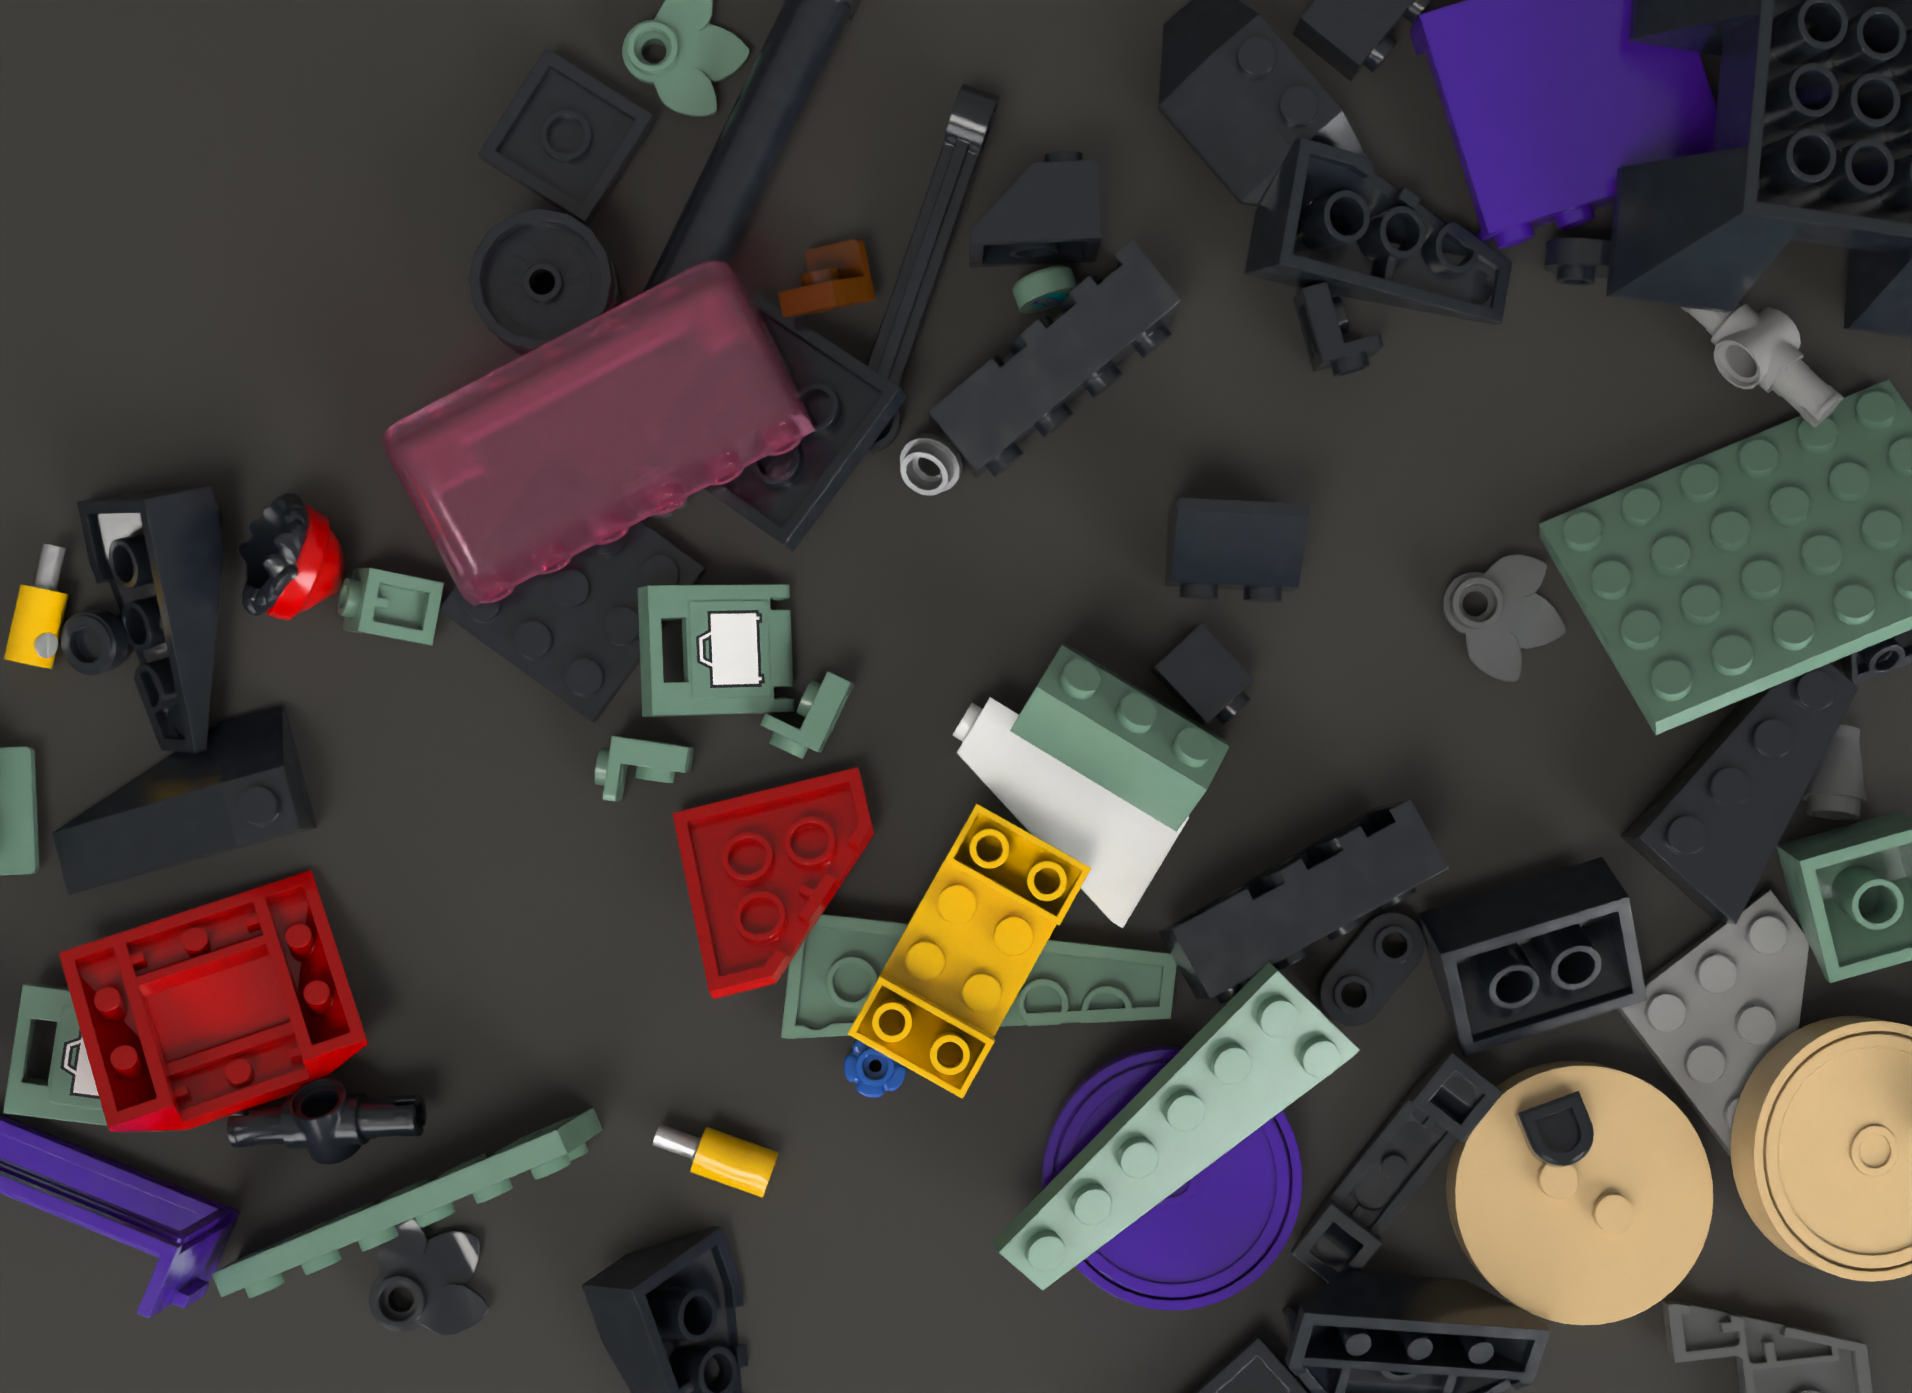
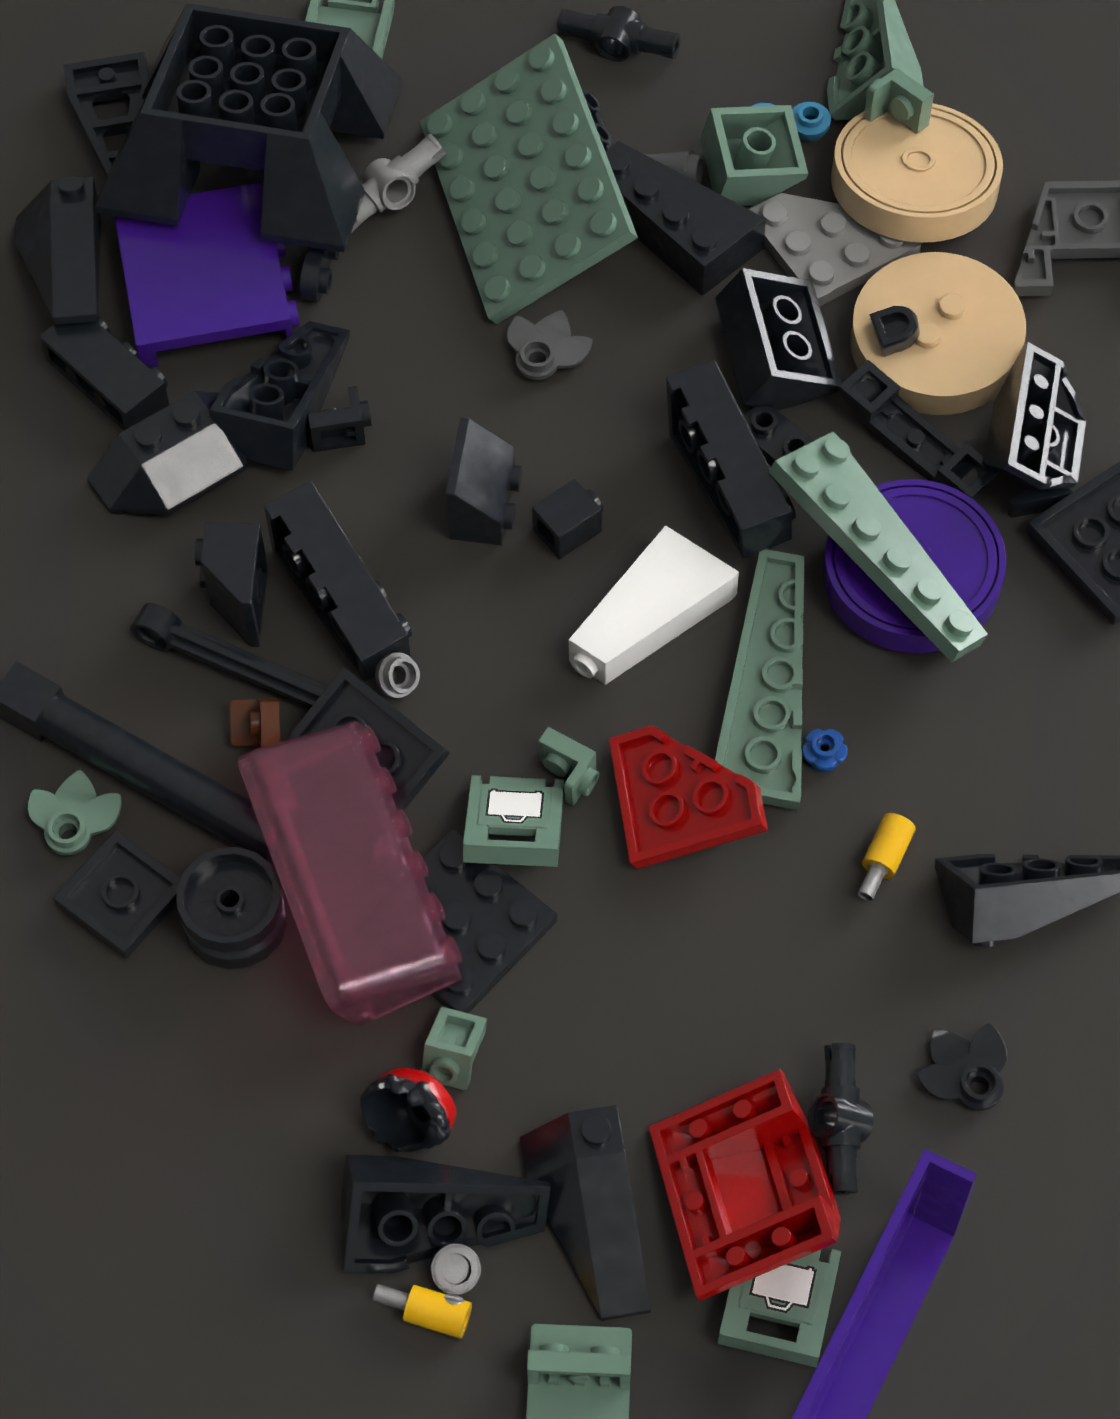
camera: 80 degrees left, 25 degrees down
sand green wing [211,1107,603,1299] -> none
sand green bracket [595,736,694,802] -> none
yellow slope [848,804,1091,1099] -> none
sand green slope [1010,641,1230,832] -> none
sand green tile [1012,265,1078,314] -> none

